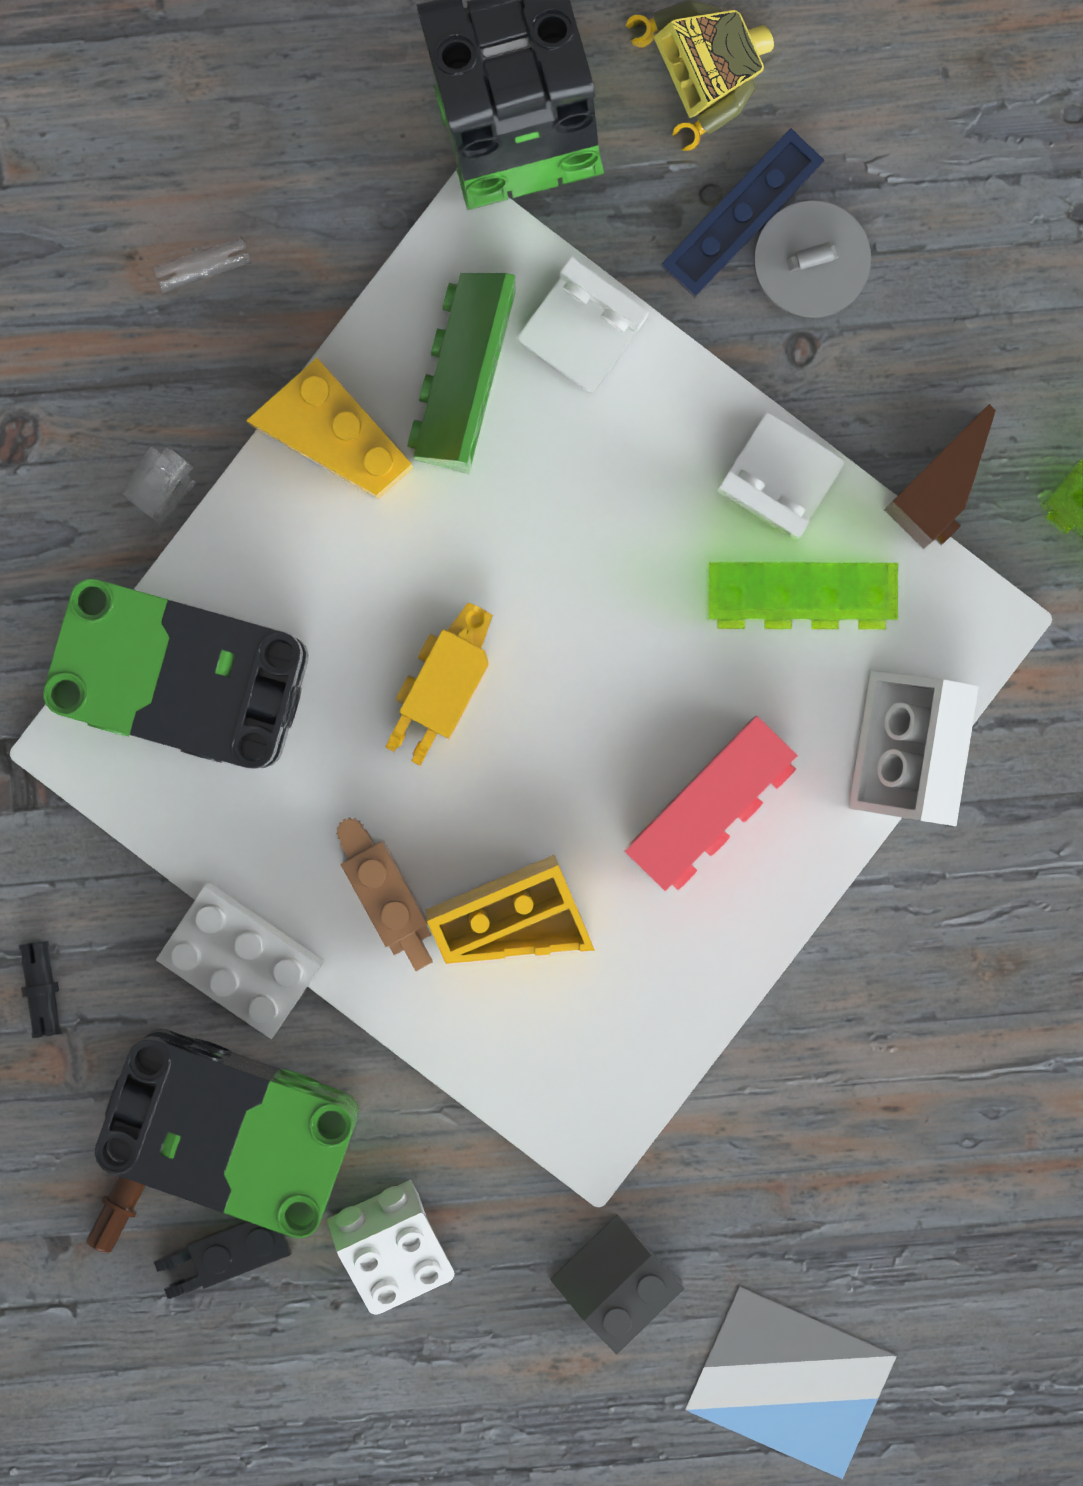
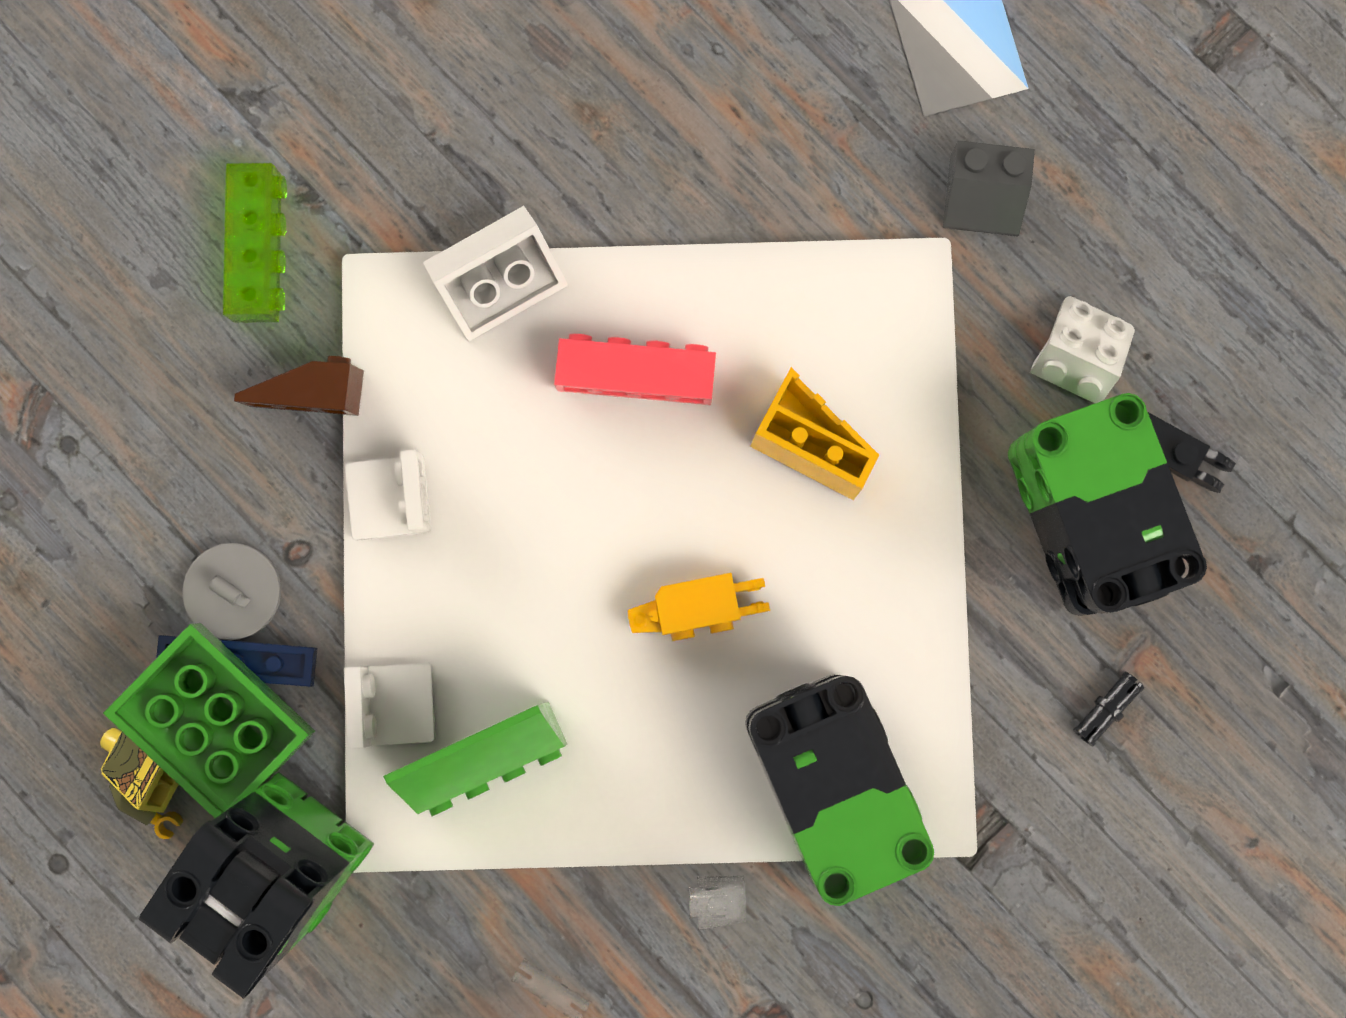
camera: 125 degrees left, 5 degrees down
reddish brown axle [87,1176,145,1254] -> none
white plate [156,882,324,1039] -> none
yellow wedge [246,358,413,499] -> none
medium nougat hinge [336,817,433,972] -> none
clear neon green brick [706,562,898,630] -> none
none -> bright green slope [103,623,315,818]

